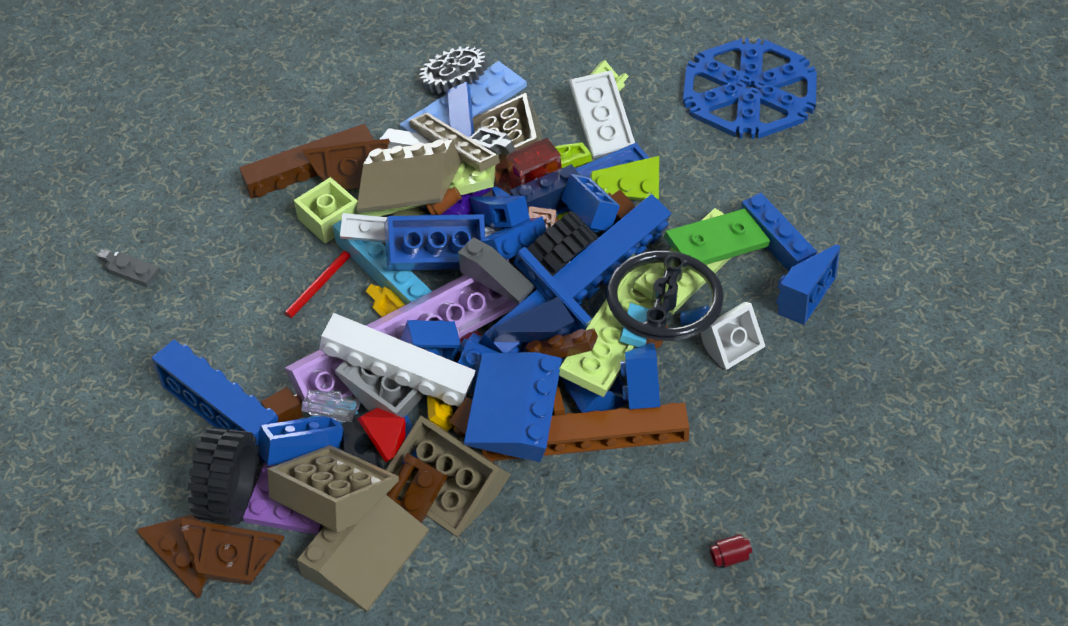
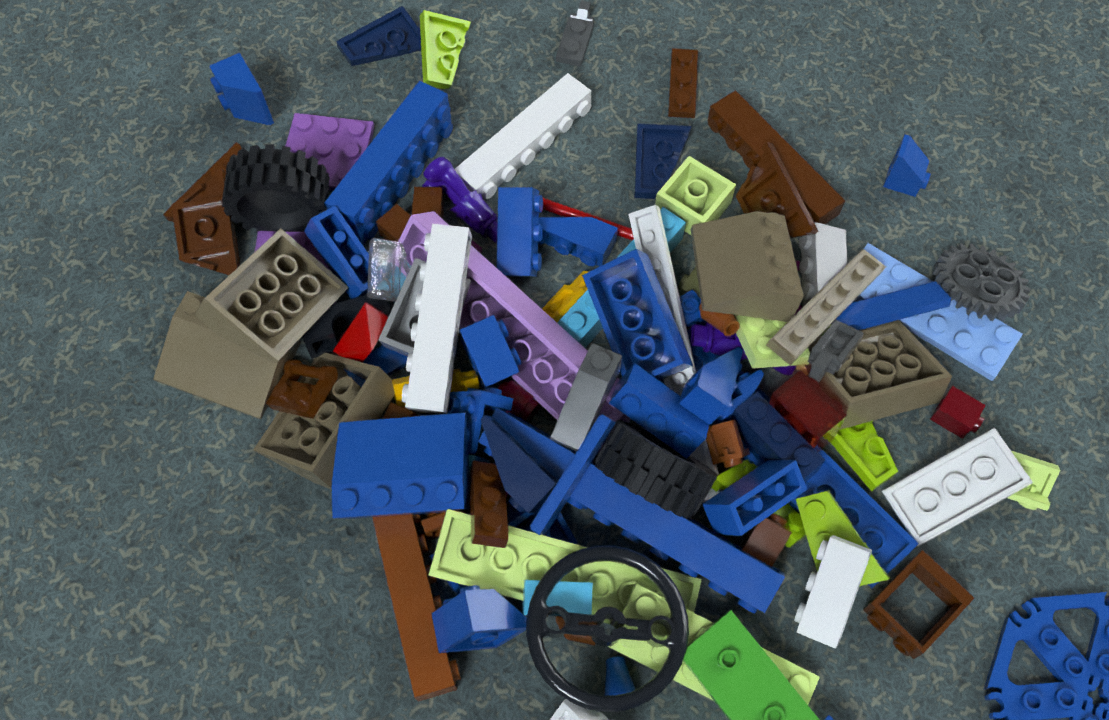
camera: 75 degrees right, 15 degrees up
none -> blue slope [210,53,274,125]
none -> medium lavender plate [285,113,375,191]
none -> dark blue wing [336,6,421,66]
none -> reddish brown brick [412,187,445,219]
none -> lime wing [420,10,471,89]
none -> dark purple piece [422,157,498,244]
none -> white brick [455,73,591,199]
none -> blue brick [497,187,543,277]
none -> blue slope [538,217,618,267]
none -> dark blue wing [634,124,692,199]
none -> reddish brown plate [668,48,698,118]
none -> white brick [794,535,872,649]
none -> reddish brown window [863,550,974,659]
none -> blue slope [883,134,931,197]
none -> dark red brick [930,386,986,439]

